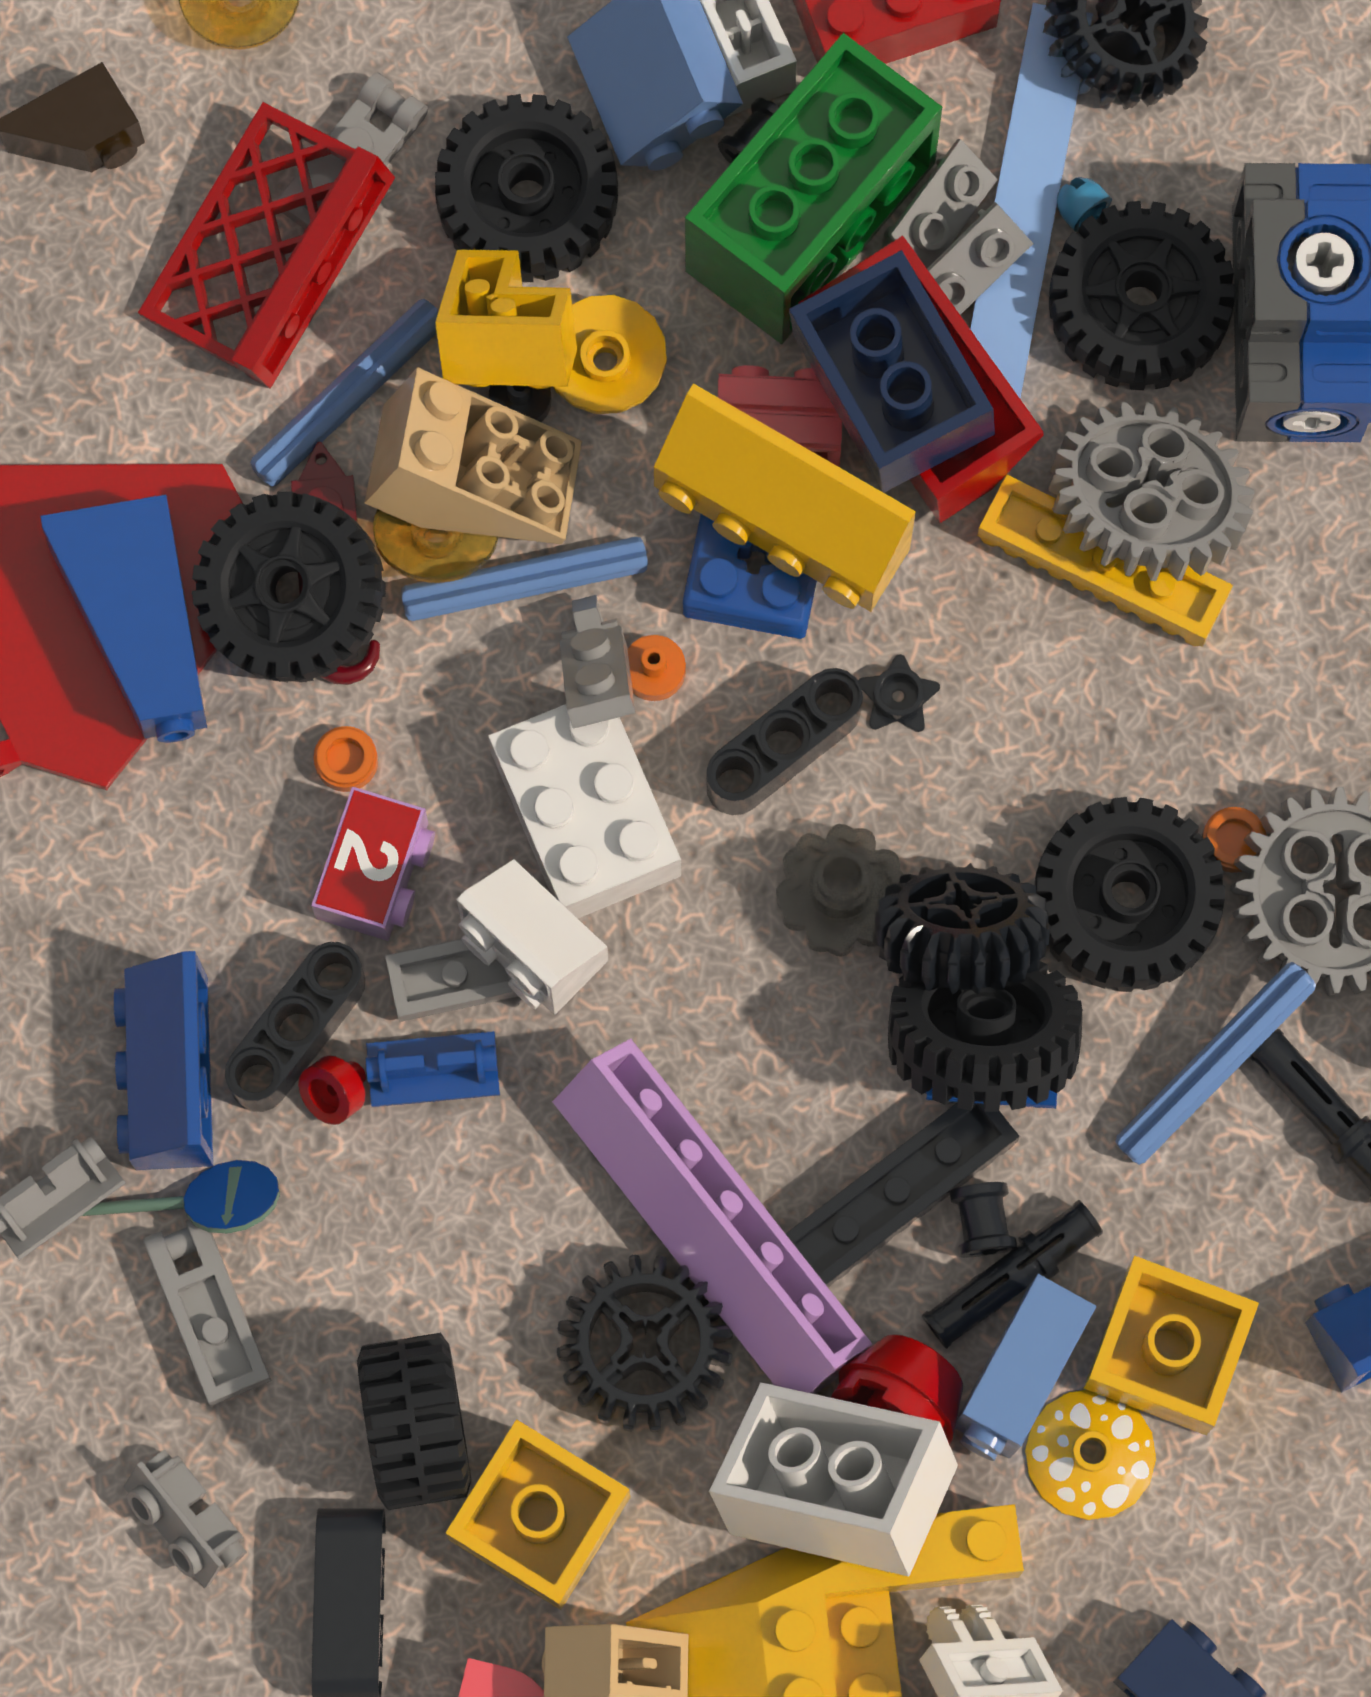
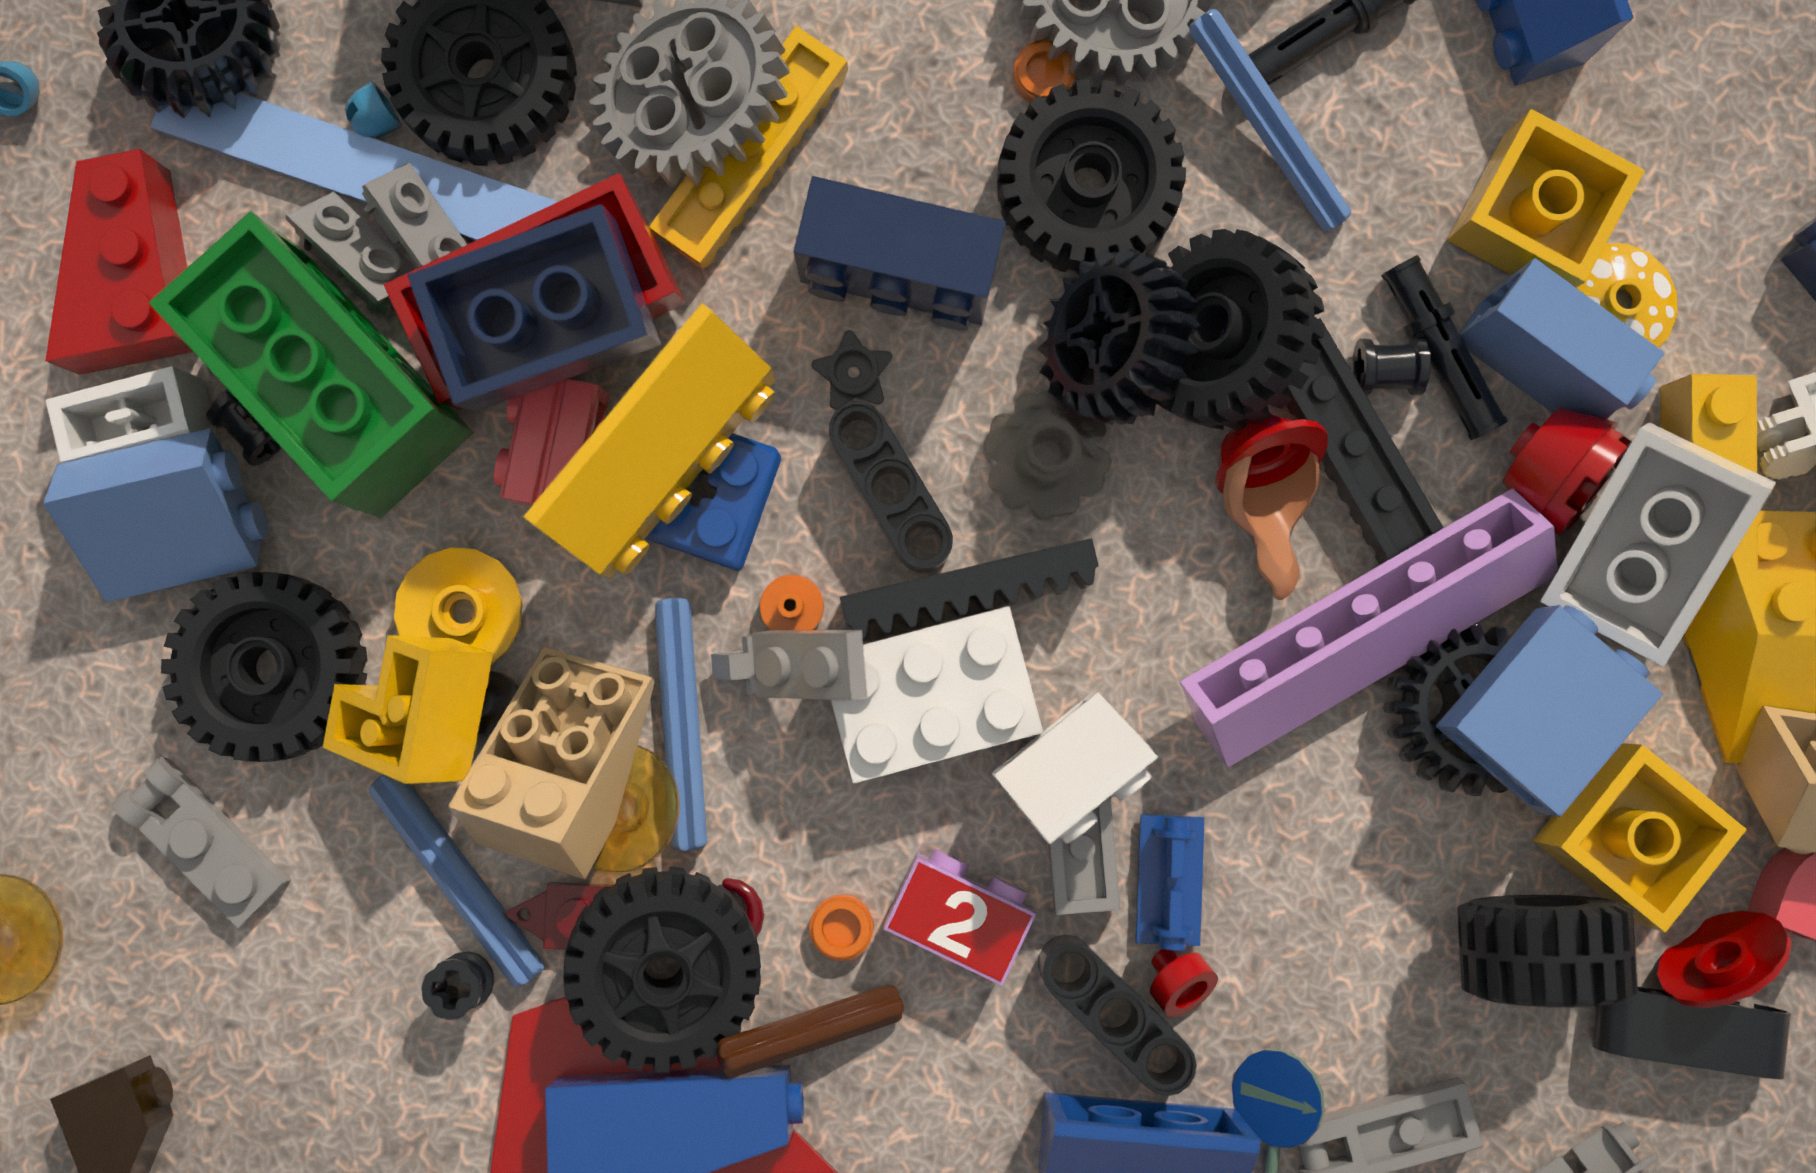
camera: 85 degrees left, 10 degrees up
red fence [138,102,395,389] -> none
none -> black bush [421,951,495,1020]
none -> reddish brown axle [717,984,904,1078]
none -> dark blue brick [793,176,1006,330]
none -> black gear [840,538,1099,640]
none -> piece [1215,413,1328,600]
none -> medium blue brick [1436,605,1663,817]
none -> red dish [1657,910,1791,1008]

